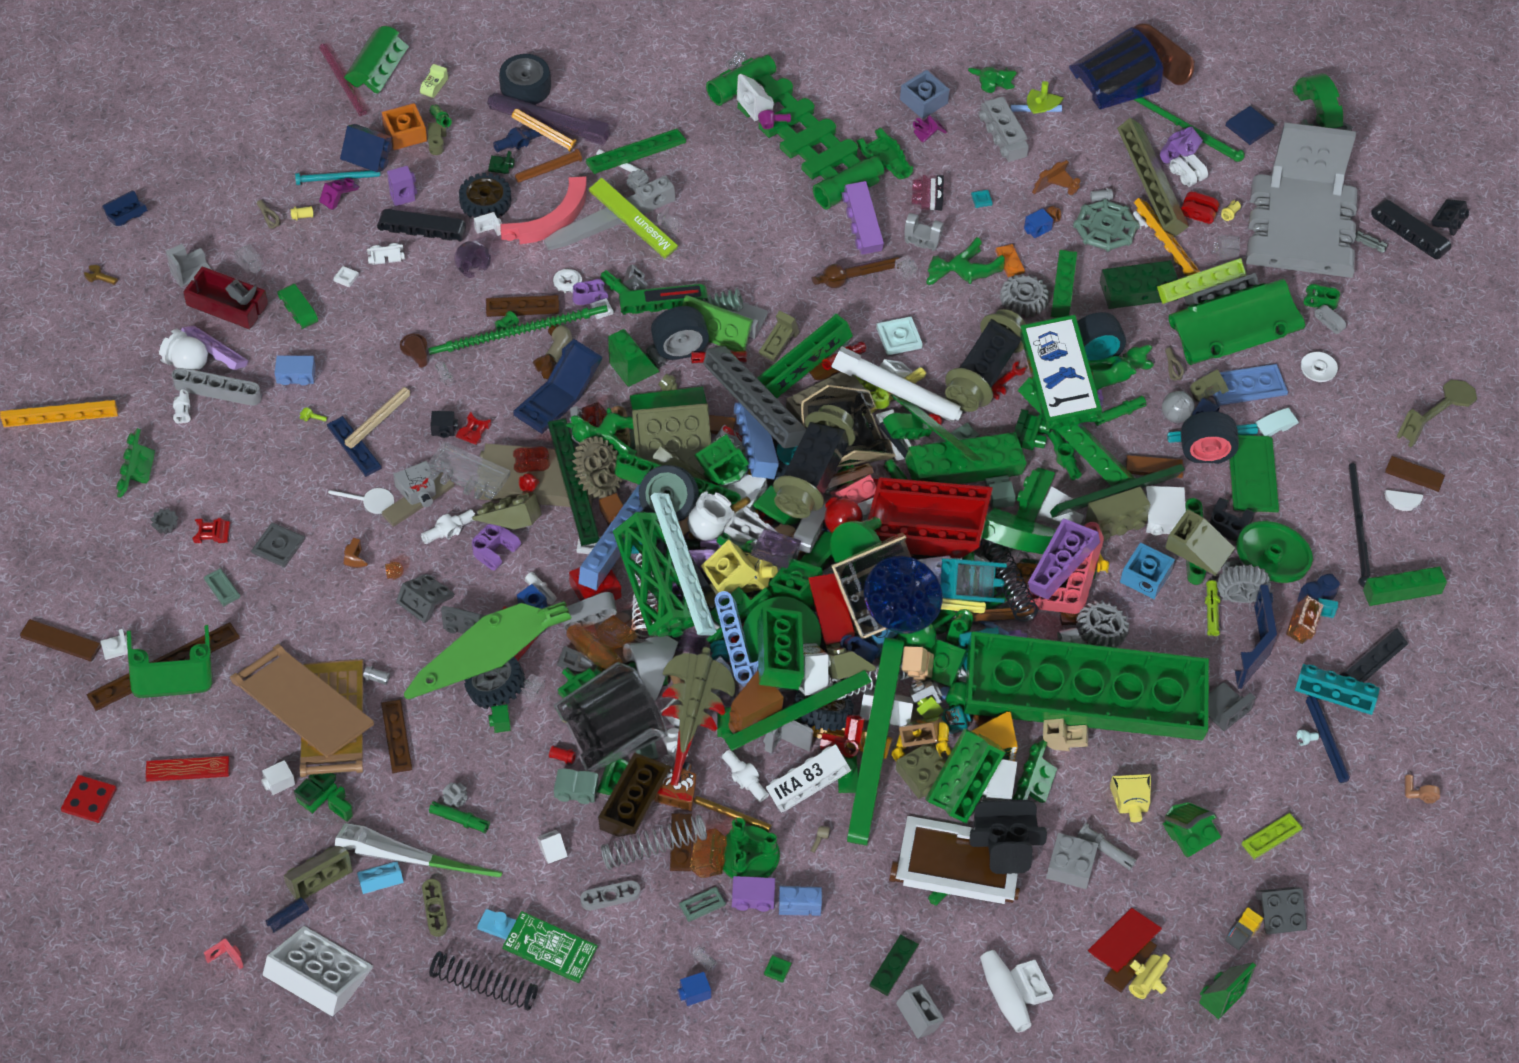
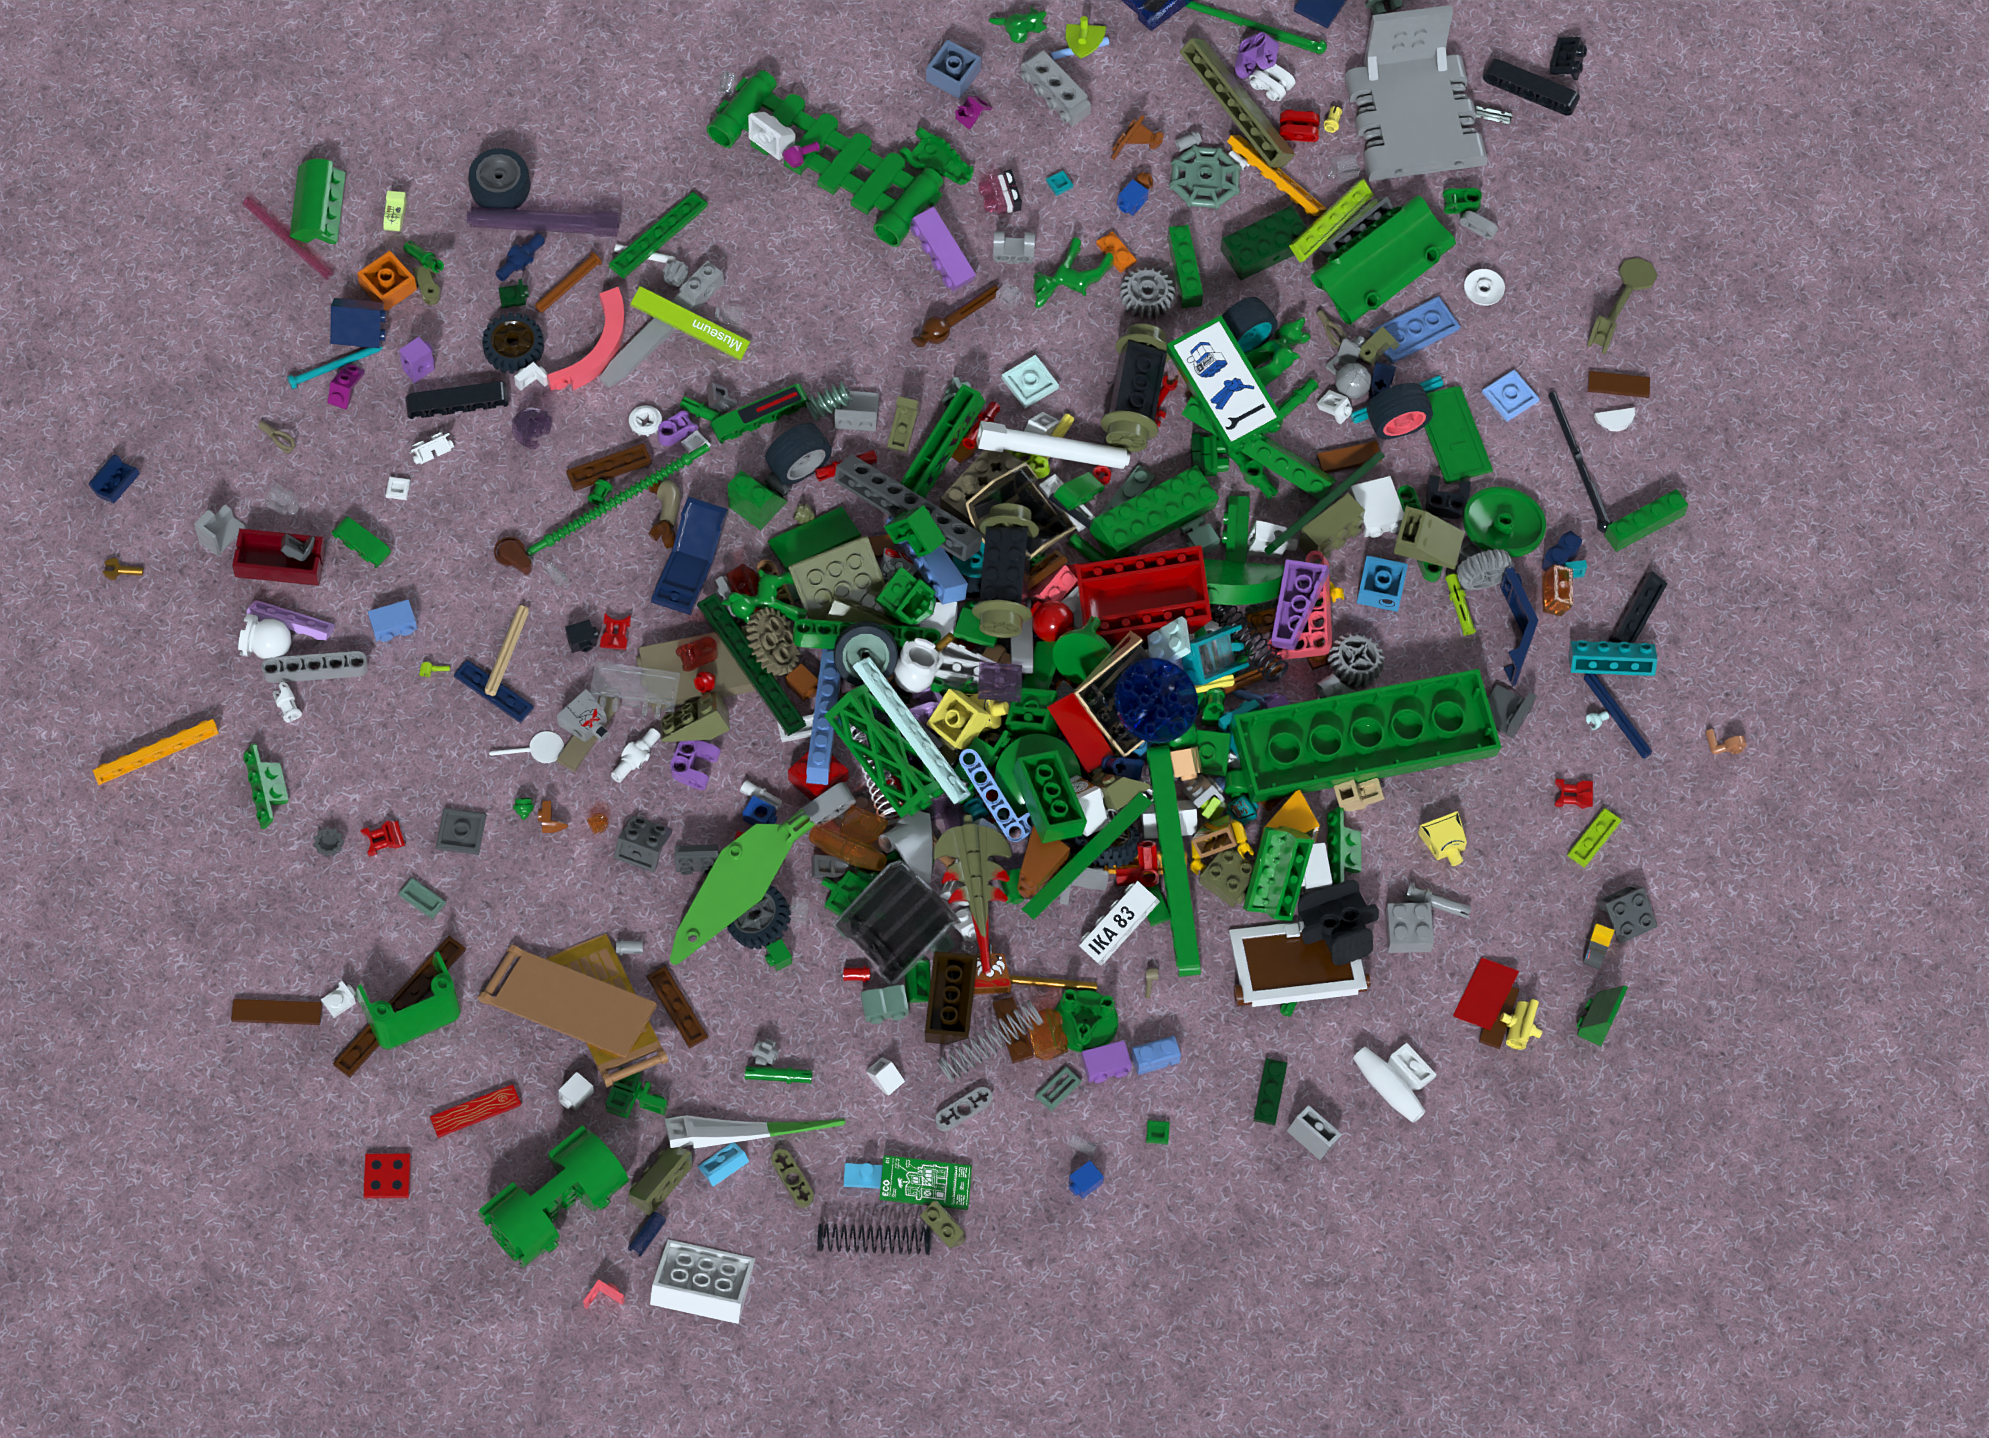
camera: 20 degrees left, 10 degrees up
light yellow pin [290,206,313,221] -> none
light orange axle [512,109,577,152] -> none
bright green tile [682,295,753,351] -> none
white pin [722,749,769,802] -> none
green piece [891,394,984,463] -> none
green piece [1162,802,1222,858] -> none
light aqua slope [1255,408,1299,437] -> none
none -> green cylinder [478,1125,629,1268]
none -> green plate [513,798,534,820]
none -> green brick [884,505,946,558]
none -> olive bracket [920,1201,966,1248]
none -> light aqua plate [1147,616,1191,672]
none -> white bracket [1317,390,1353,424]
none -> light grey bracket [1326,336,1366,375]
none -> light blue tile [1482,369,1540,422]
none -> red piece [1554,779,1593,809]

